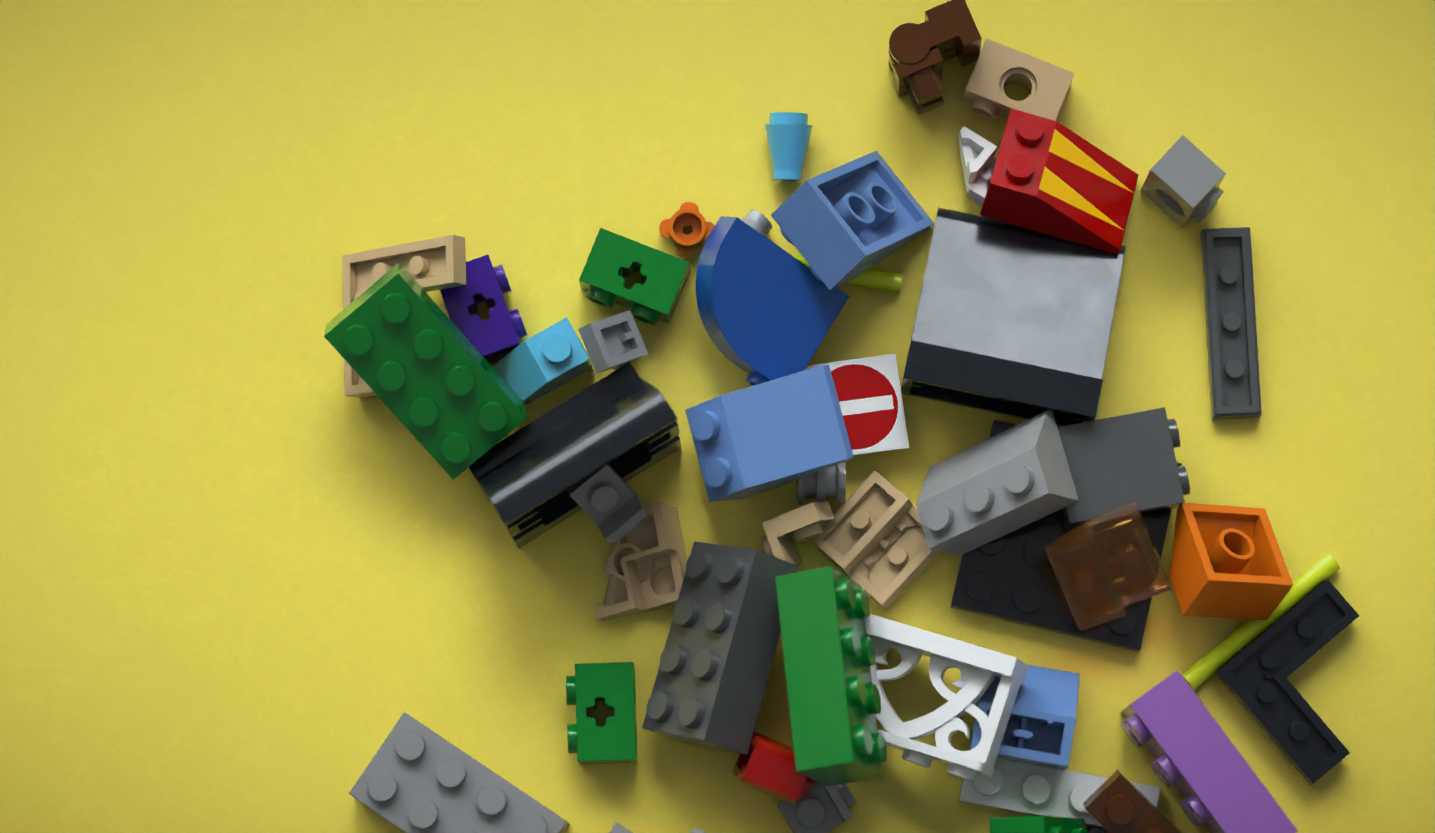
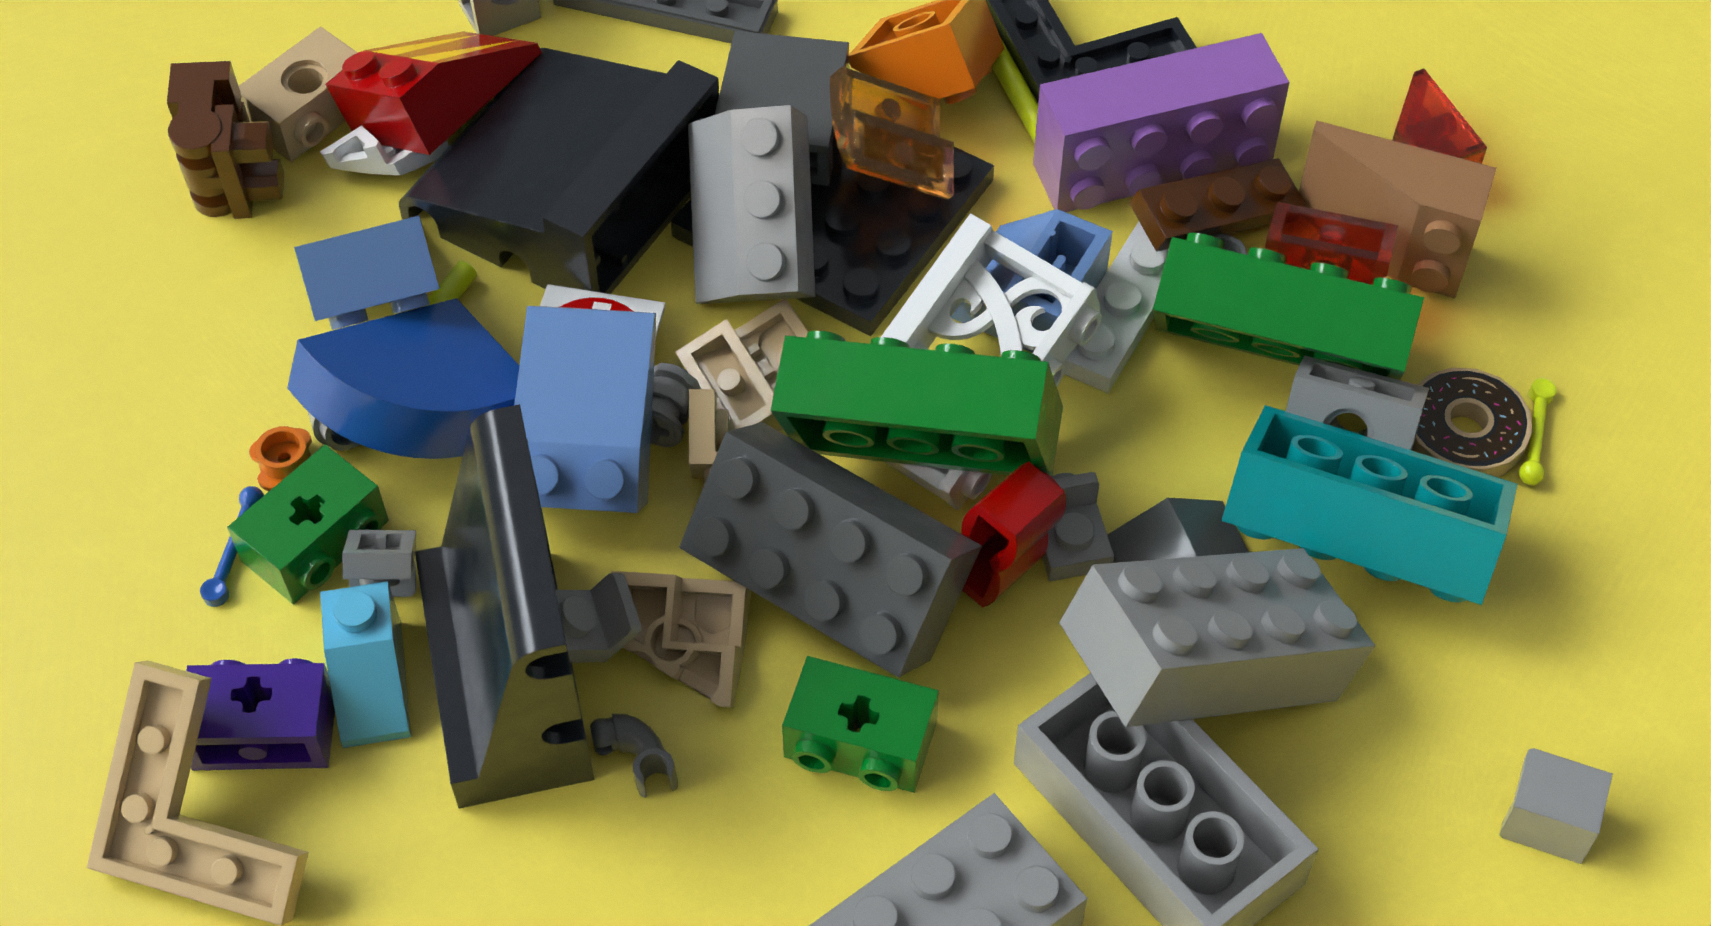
camera: 75 degrees left, 25 degrees down
green brick [324,263,527,480] -> none
medium azure cone [765,112,812,181] -> none
none -> blue hinge [200,486,264,607]
none -> dark grey arm [590,714,678,798]

